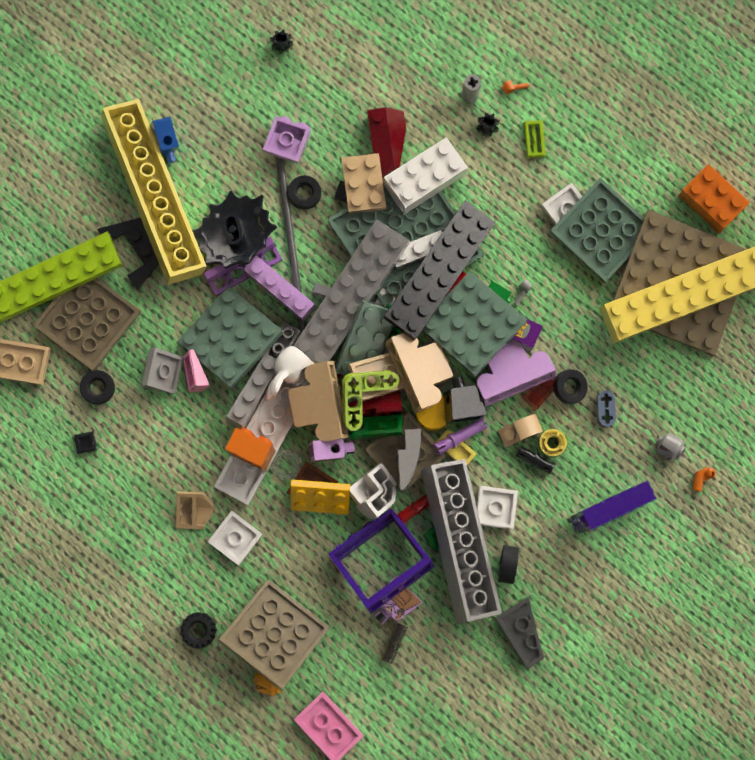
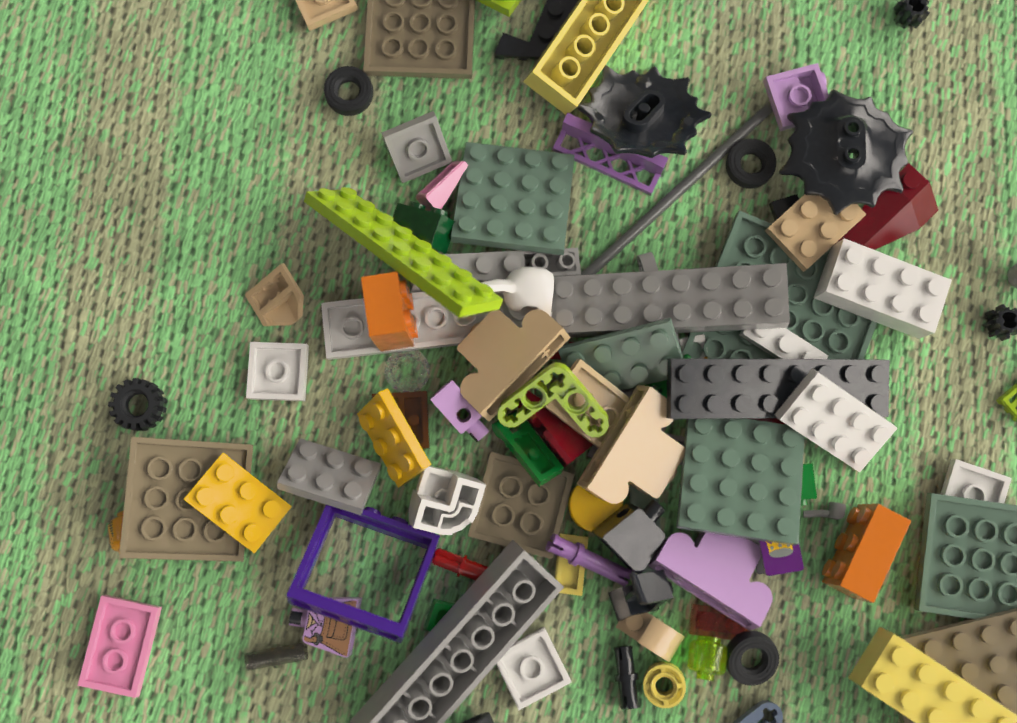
camera: 55 degrees right, 0 degrees up
black tile [74,431,97,454] -> none
lavender brick [244,255,316,322] -> none
light grey slope [398,429,421,493] -> none
none -> yellow plate [183,453,292,554]
none -> light grey plate [277,438,381,515]
none -> lime plate [304,187,503,318]
none -> dark green brick [393,201,455,254]
none -> black piece [608,569,674,622]
none -> clear neon green head [687,635,728,682]
none -> white plate [775,368,897,472]
none -> black piece [779,89,913,215]
none -> orange brick [822,504,911,603]

